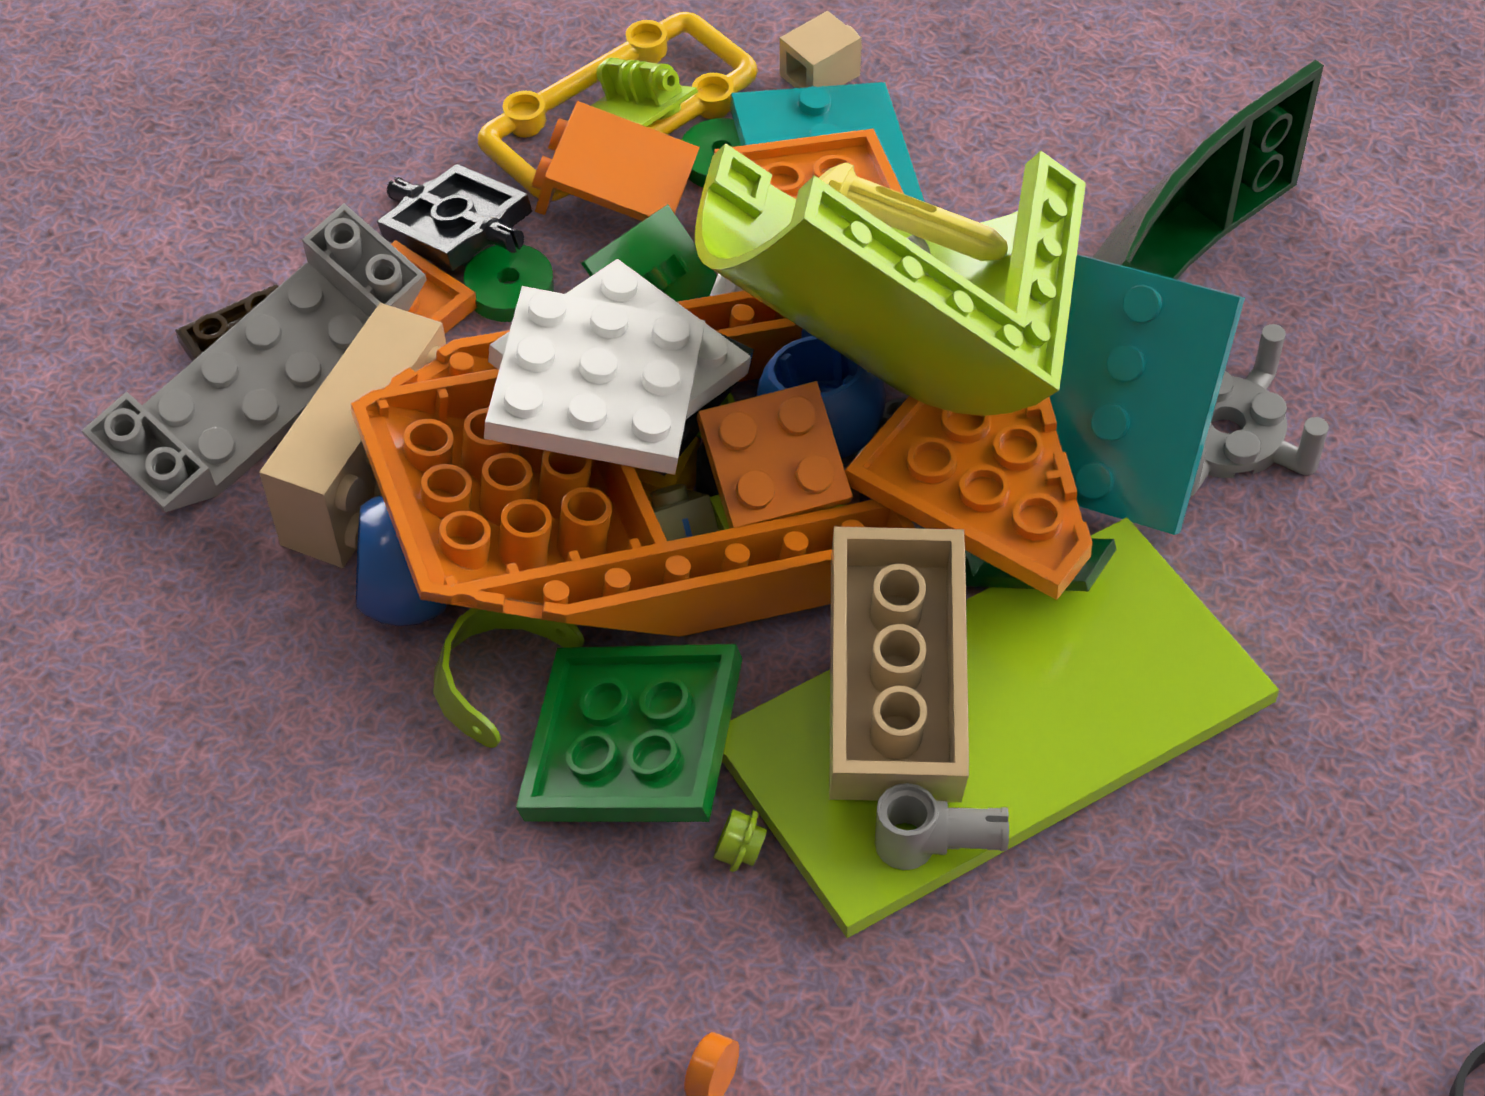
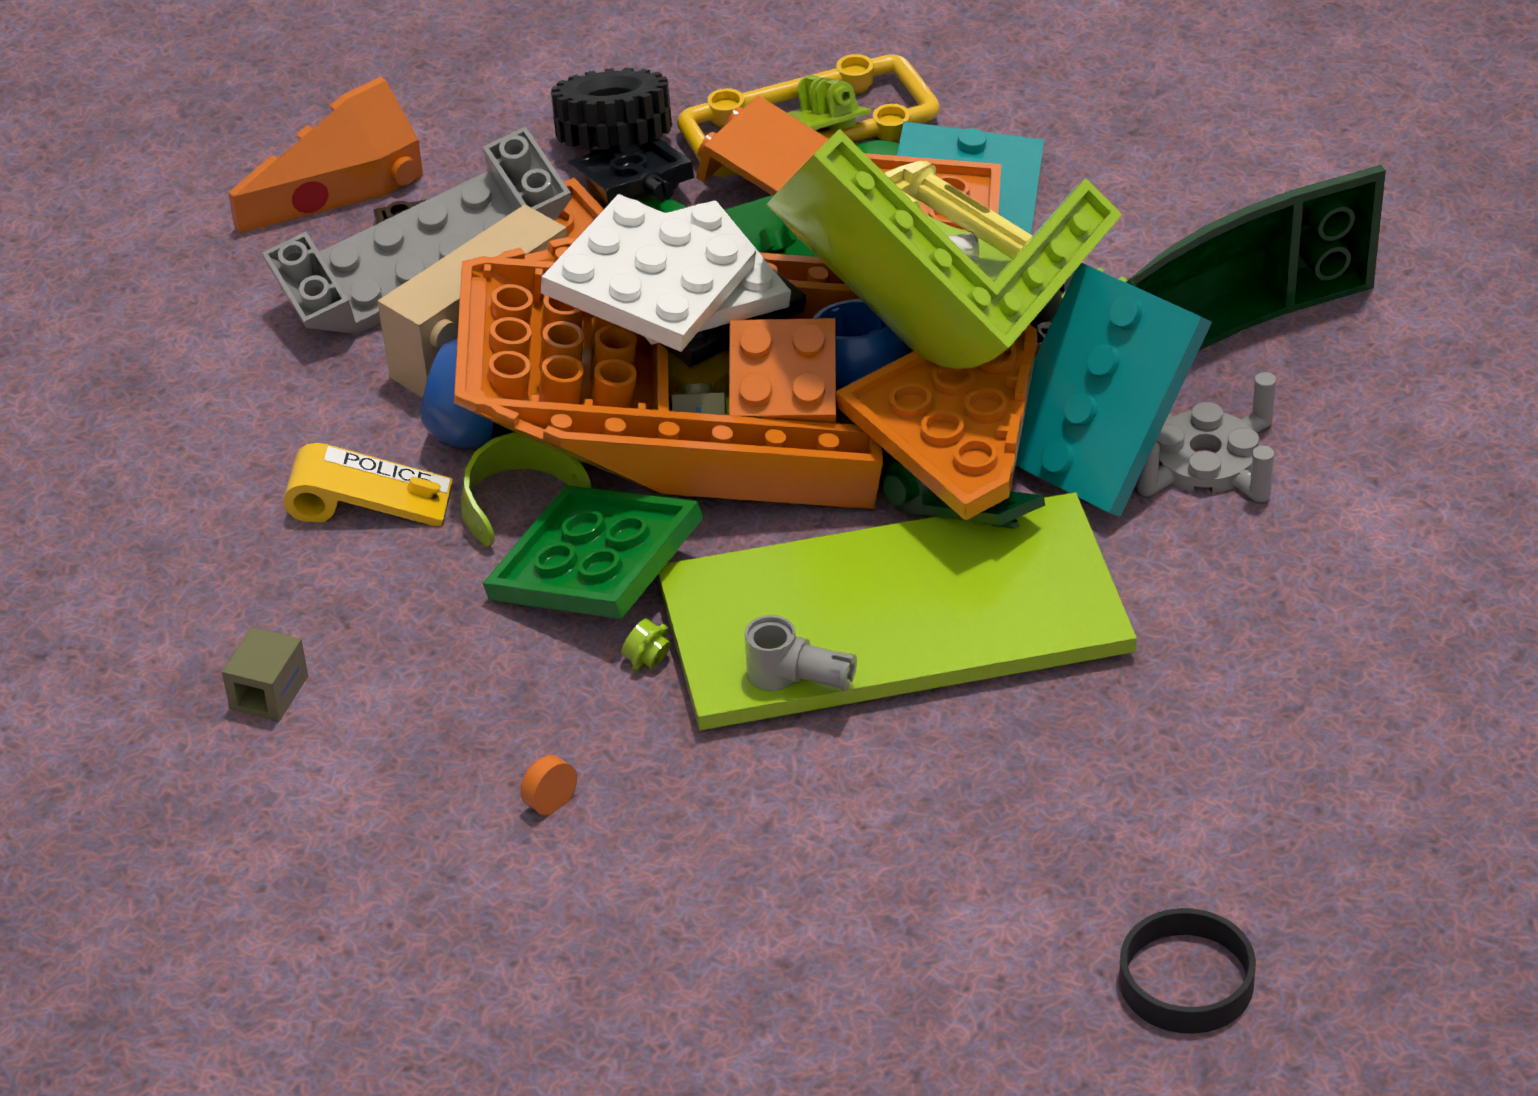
camera: 20 degrees right, 10 degrees down
tan brick [780,11,862,88] -> none
tan brick [829,527,969,803] -> none
none -> olive brick [222,627,308,722]
none -> orange wedge [228,76,423,233]
none -> yellow door [283,443,453,526]
none -> black tyre [551,68,672,150]

